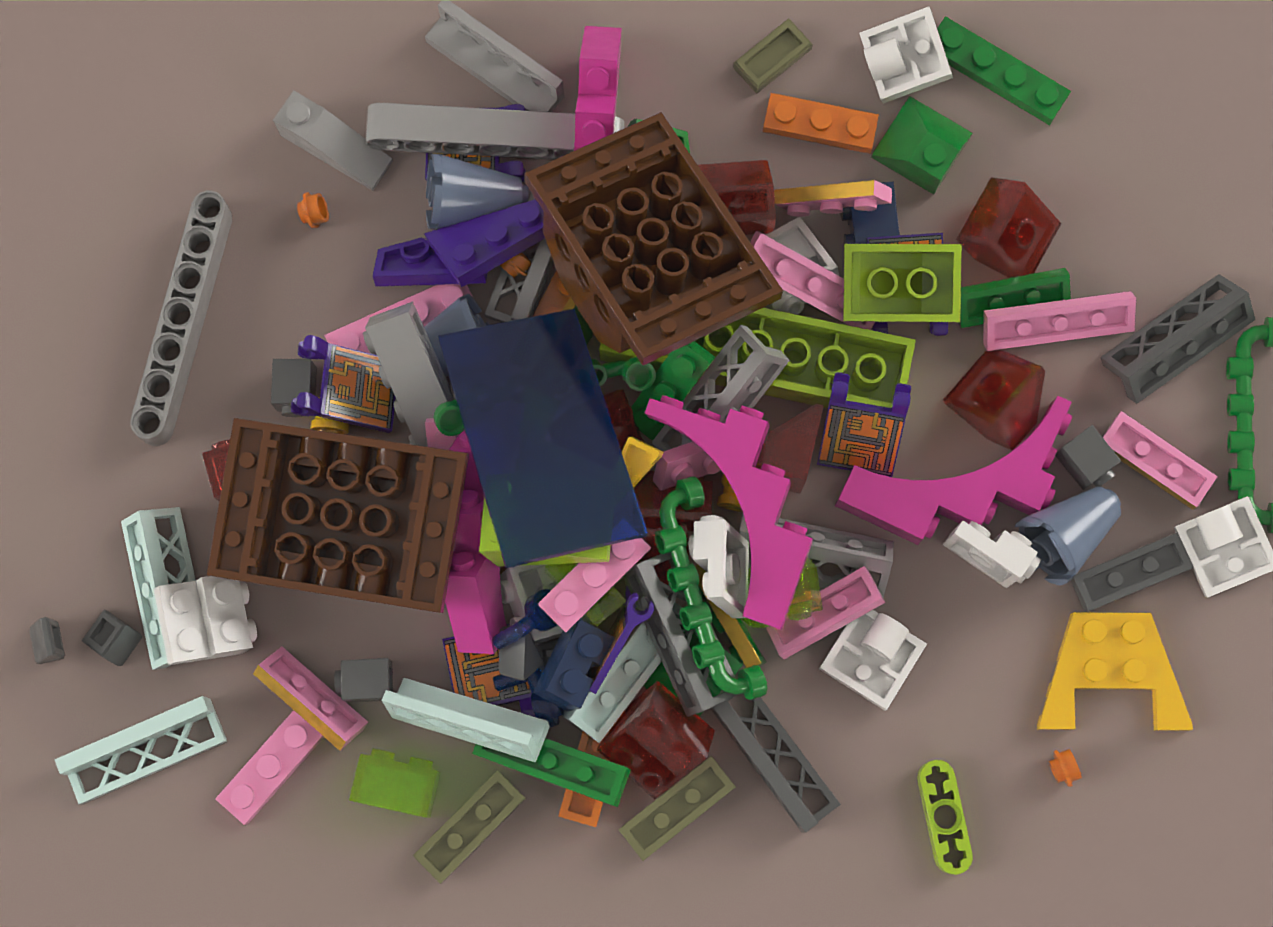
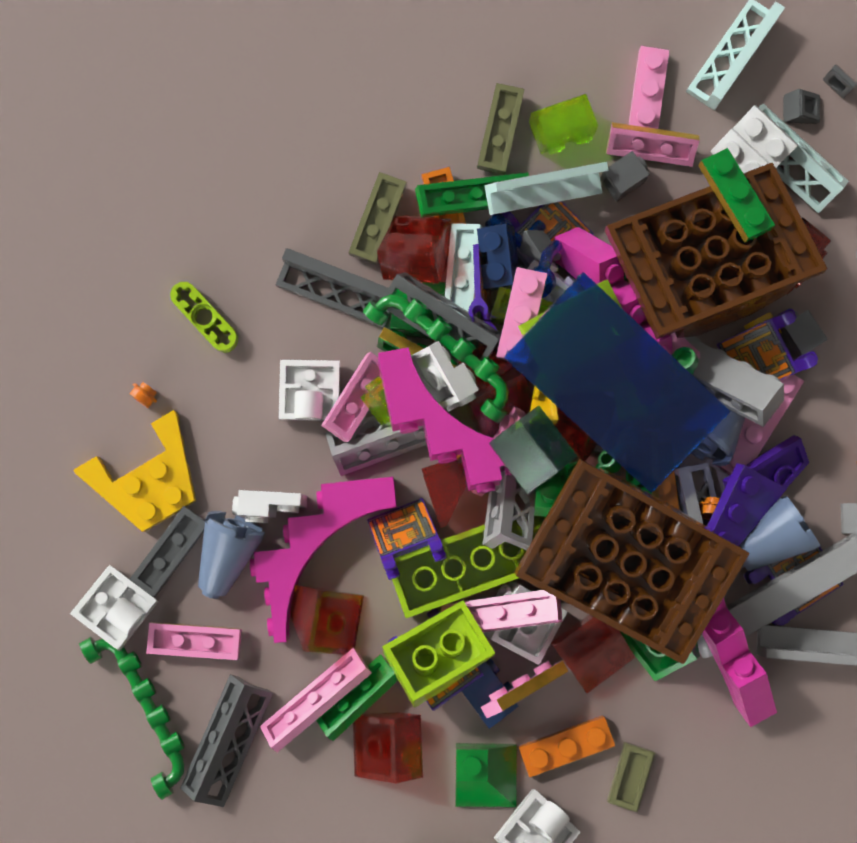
camera: 150 degrees right, 5 degrees up
dark grey brick [1055,425,1121,490] -> none
none -> clear green slope [489,406,578,494]
none -> green plate [698,148,775,243]

